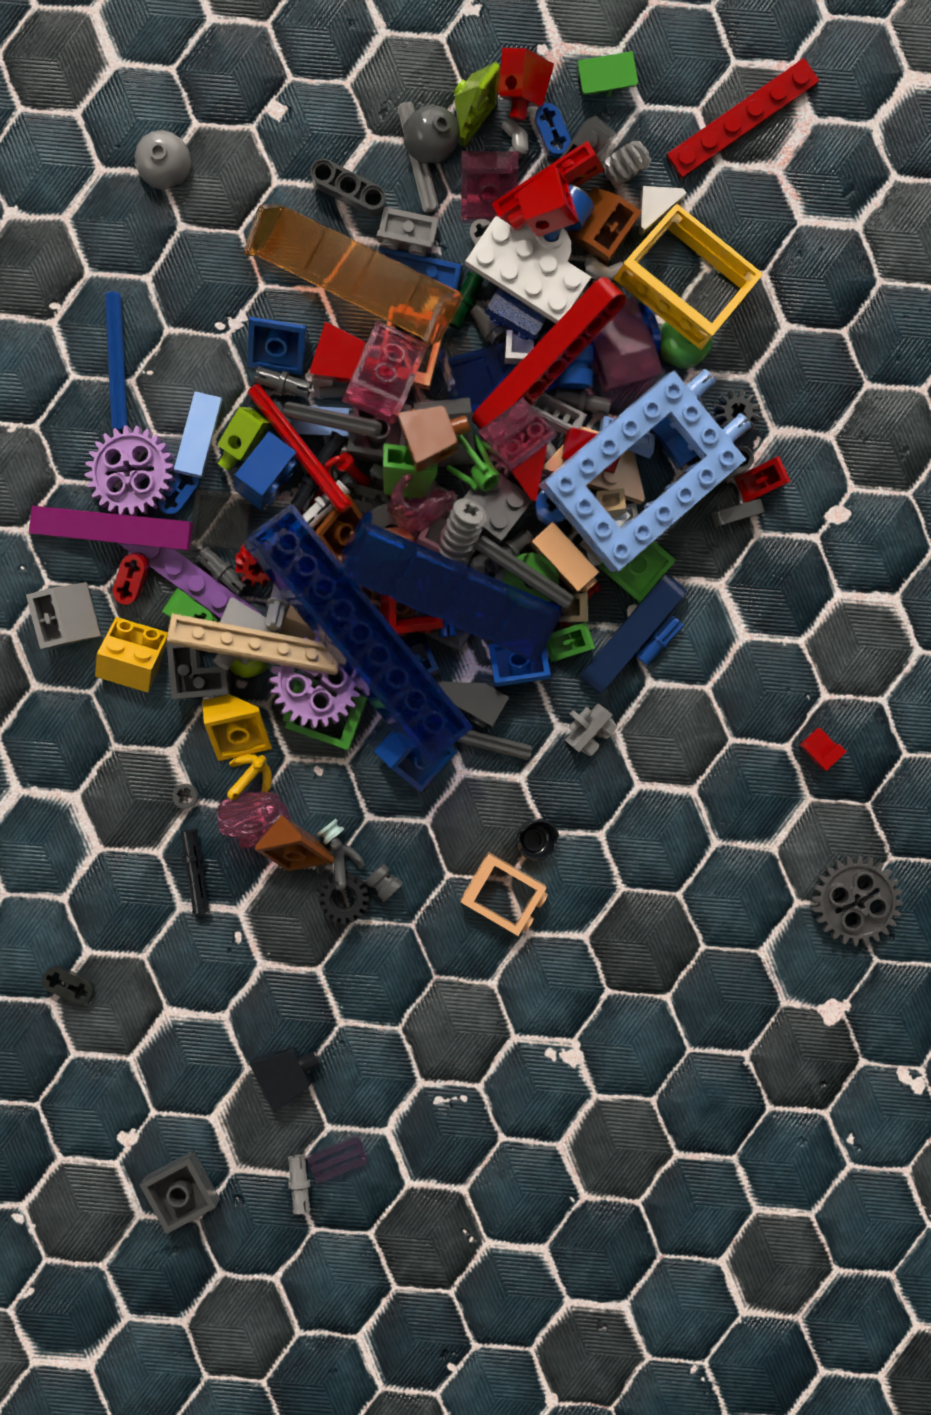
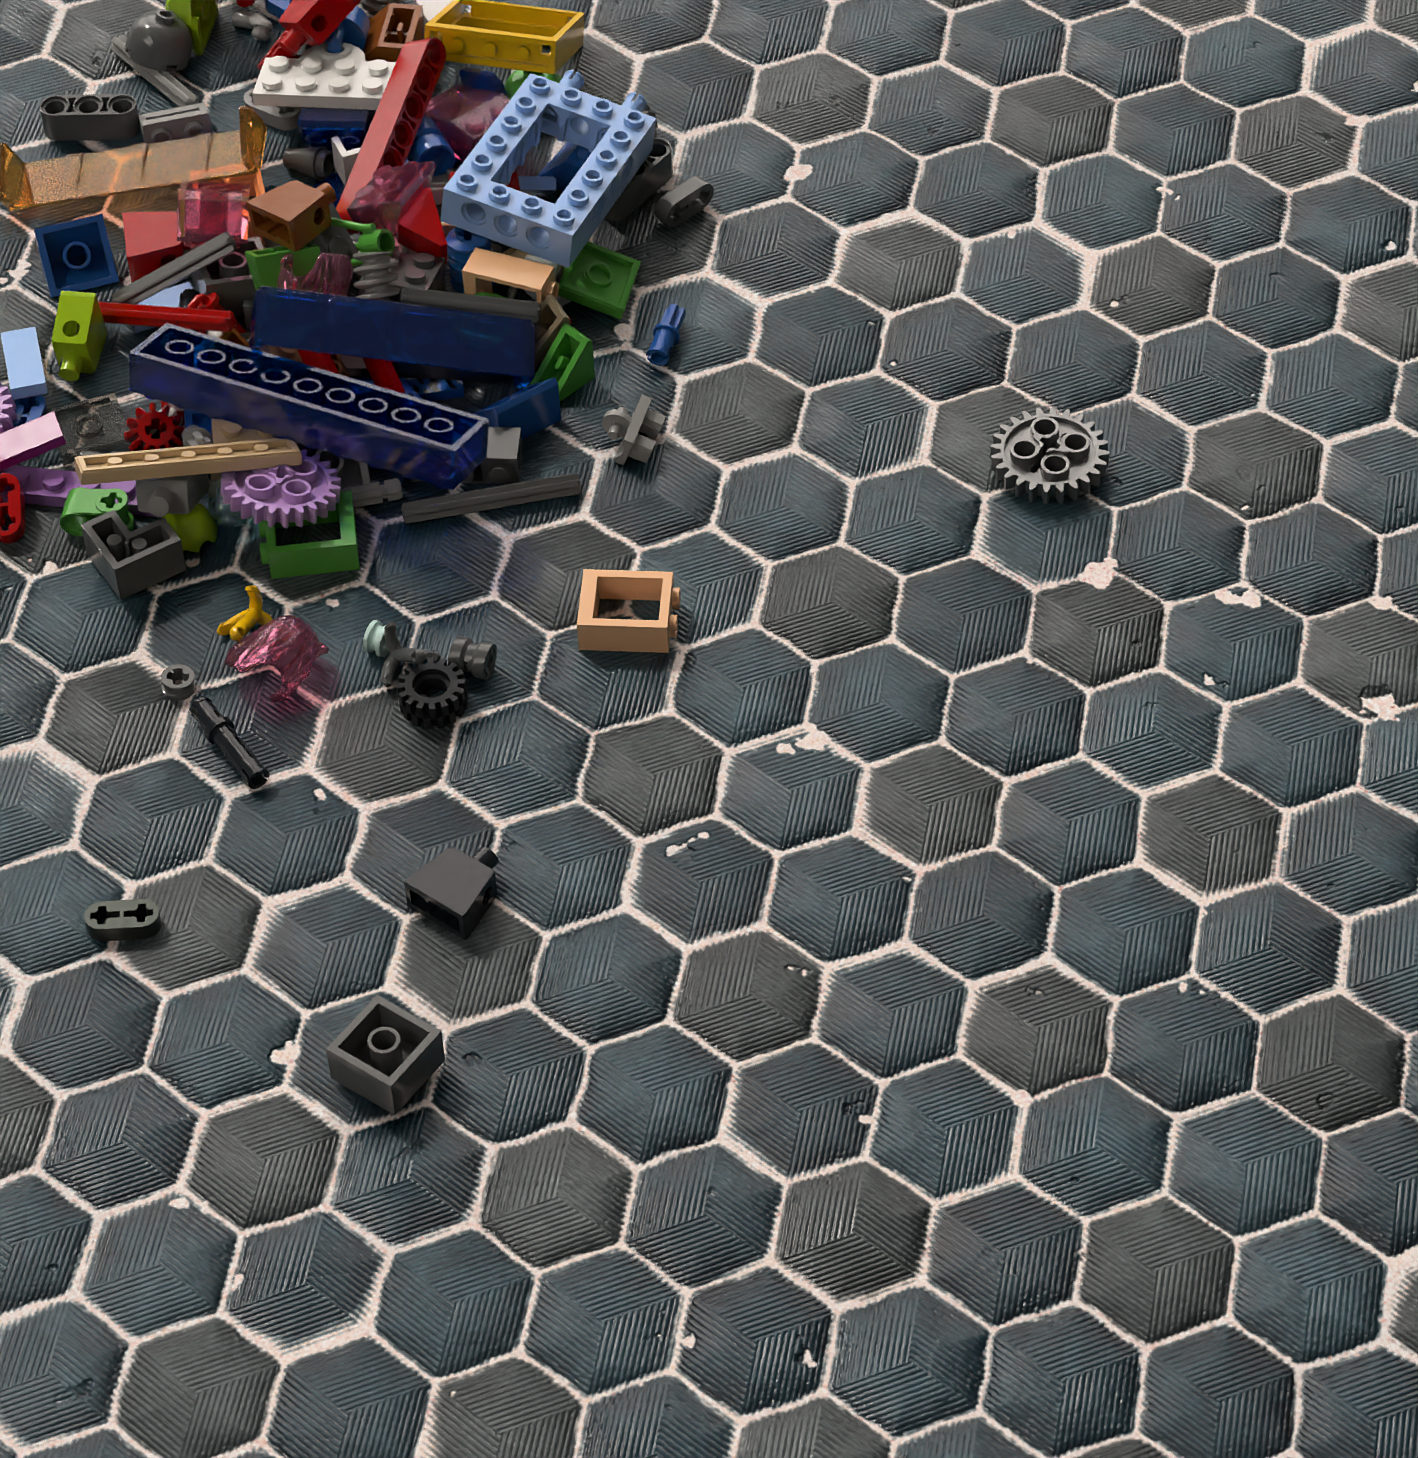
camera: 20 degrees left, 40 degrees down
yellow slope [95,617,168,693] -> none
yellow slope [202,694,272,761] -> none
blue brick [234,432,297,510] -> none
dark grey pin [254,366,313,399] -> none
dark orange slope [255,815,334,871] -> none
light grey pin [288,1154,311,1214] -> none
clear purple tile [307,1135,369,1184] -> none
blue slope [374,723,458,792] -> none
dark green pin [445,272,484,330] -> none
clear pink slope [461,151,518,219] -> none
black hair [516,818,559,861] -> none
dark blue beam [579,572,688,694] -> none
red slope [734,456,791,503] -> none
red panel [798,728,846,771] -> none

